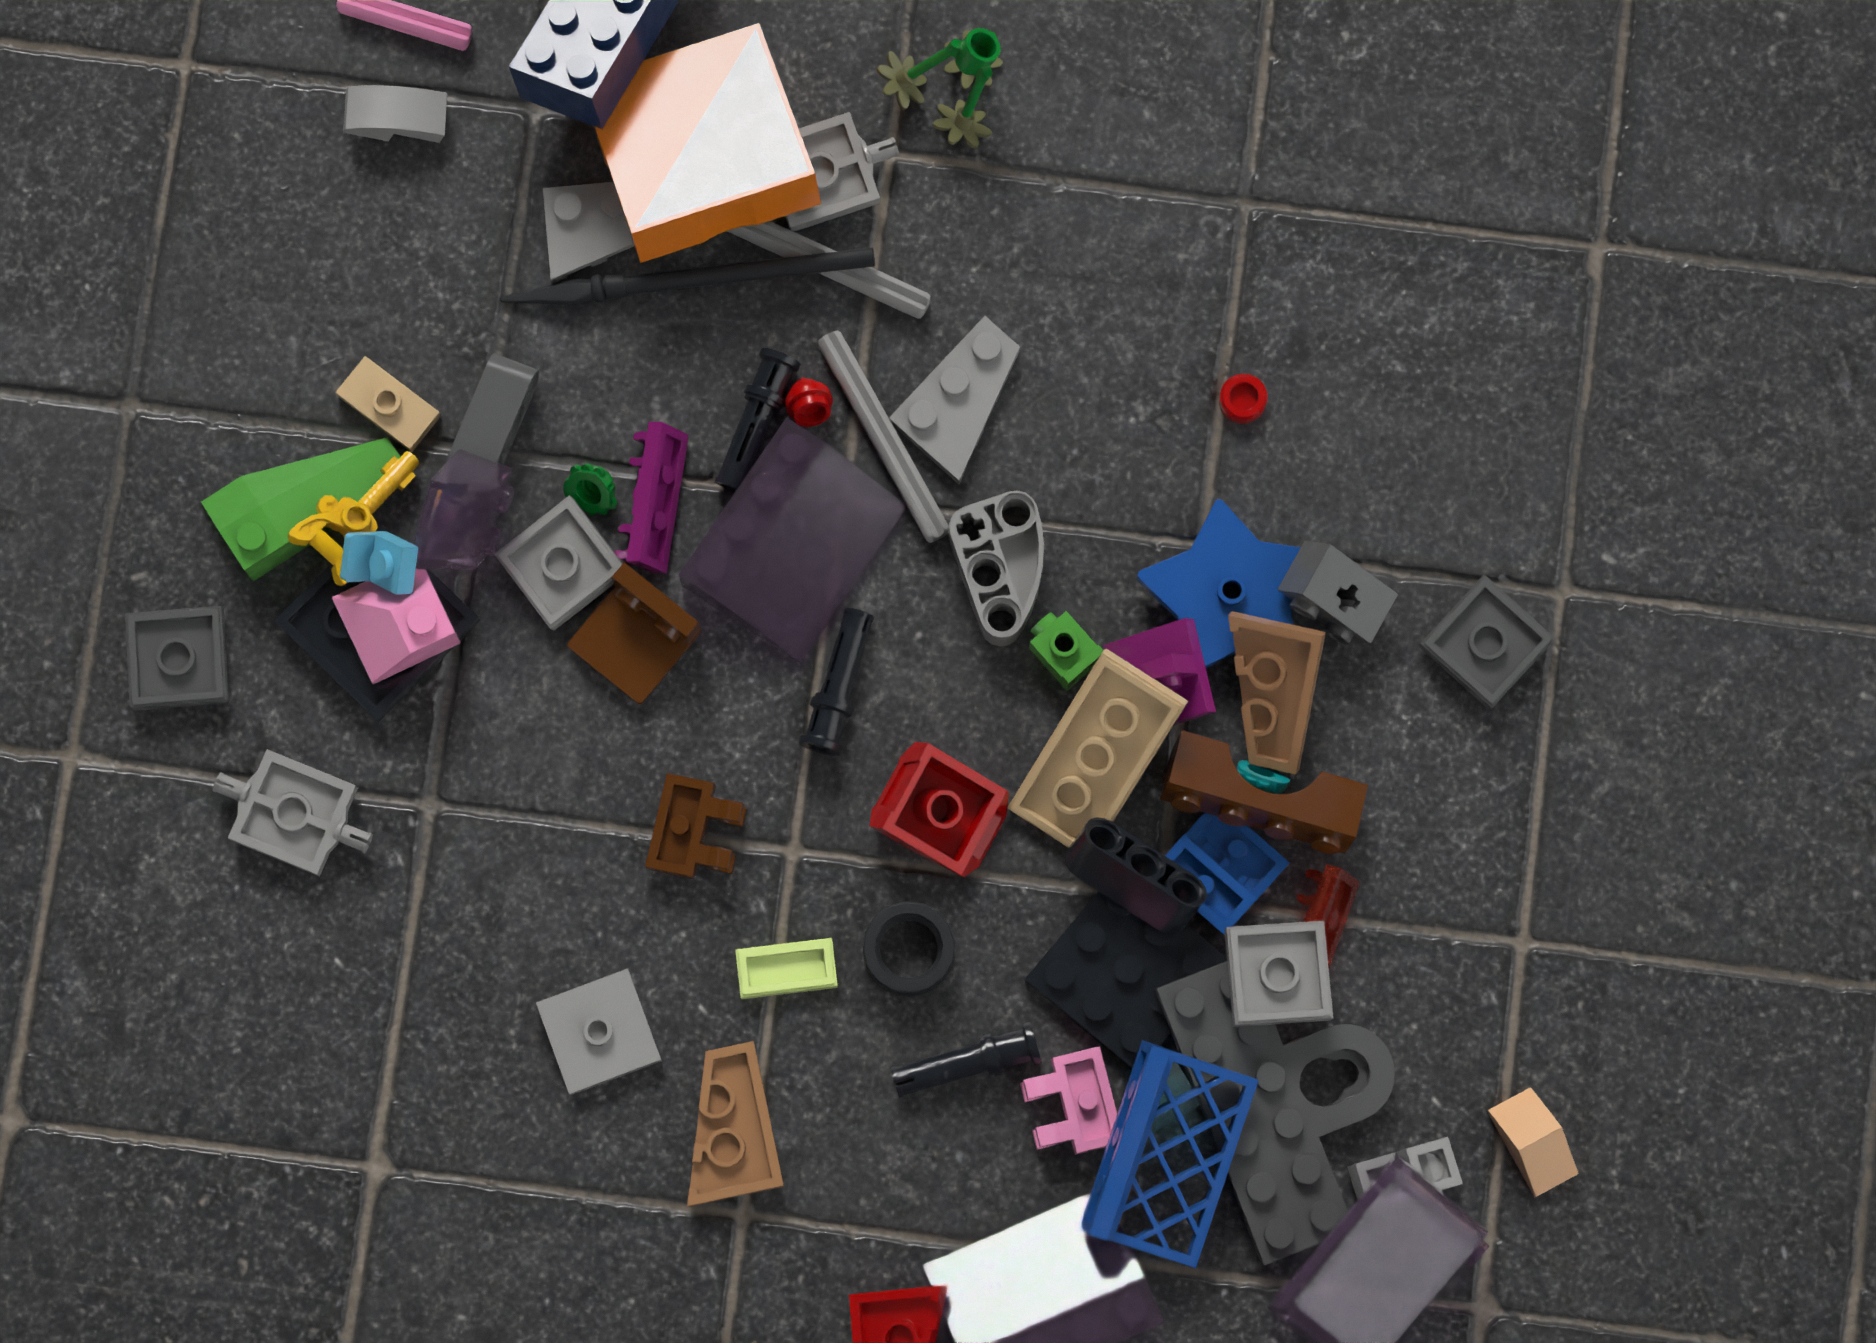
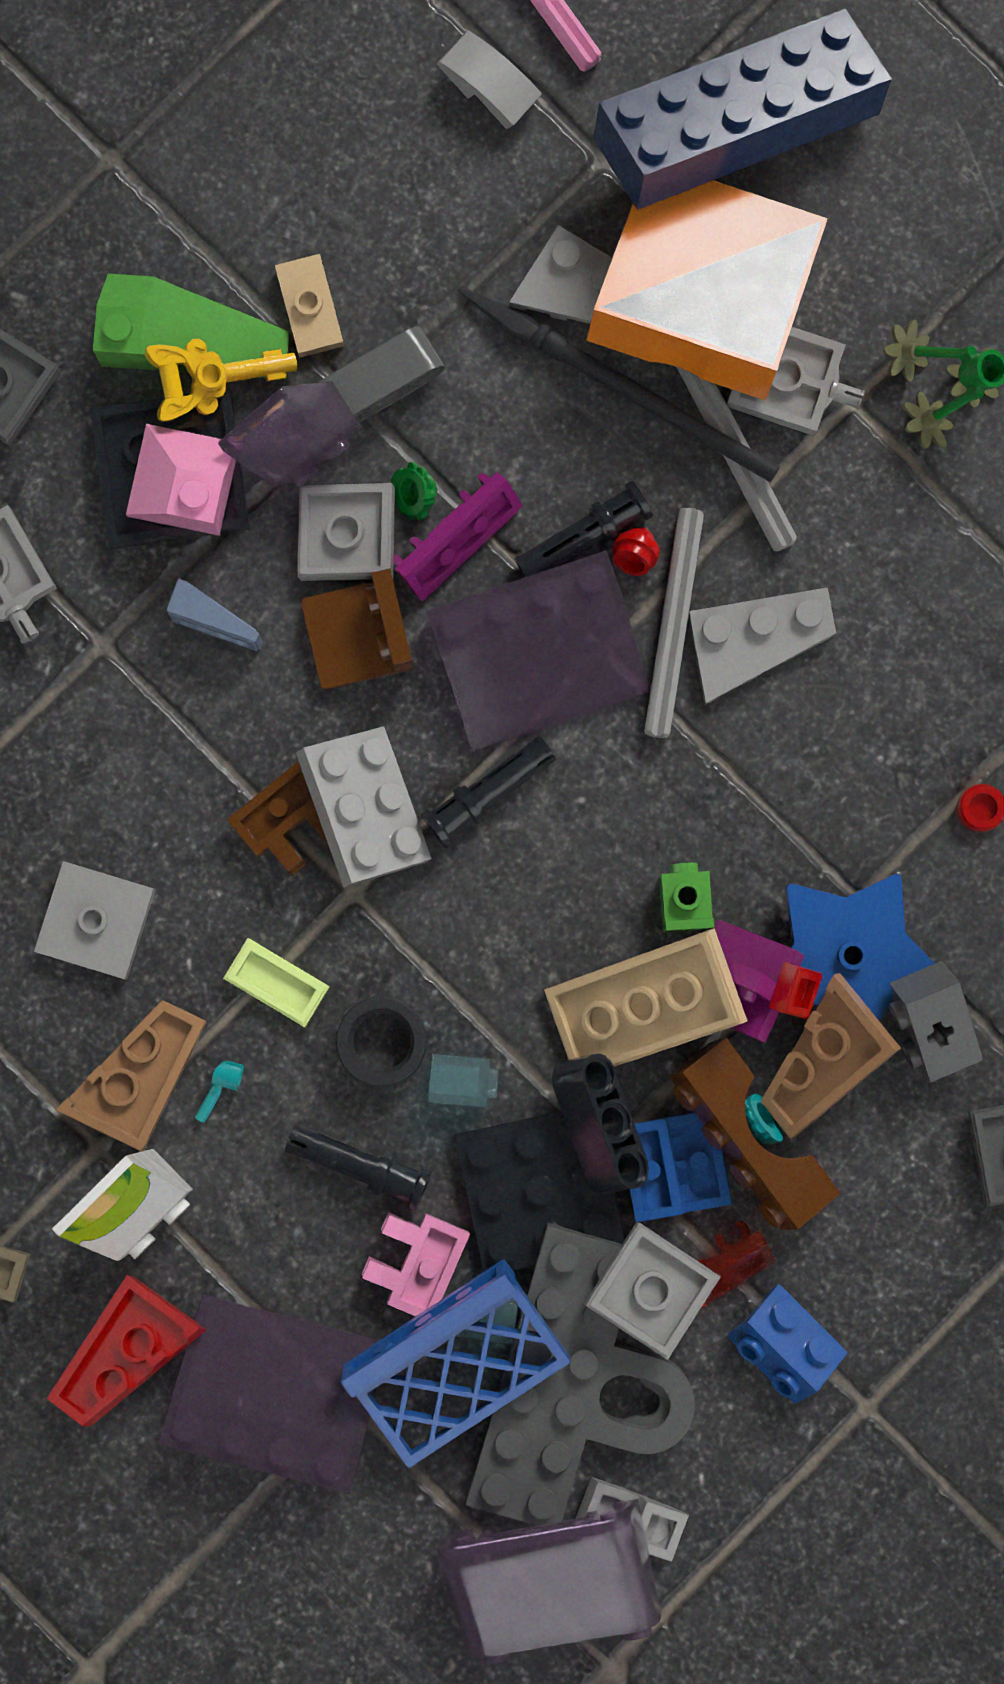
camera: 35 degrees right, 5 degrees up
medium azure bracket [340,531,418,595] -> none
red slope [869,742,1009,877] -> none
light grey beam [949,490,1044,646] -> none
light nougat slope [1487,1087,1579,1197] -> none
none -> white slope [52,1149,193,1261]
none -> sand blue slope [166,578,263,652]
none -> teal hand [194,1061,244,1123]
none -> light grey plate [296,726,432,887]
none -> clear light blue brick [428,1054,499,1107]
none -> blue bracket [727,1284,848,1403]
none -> red tile [769,962,823,1019]

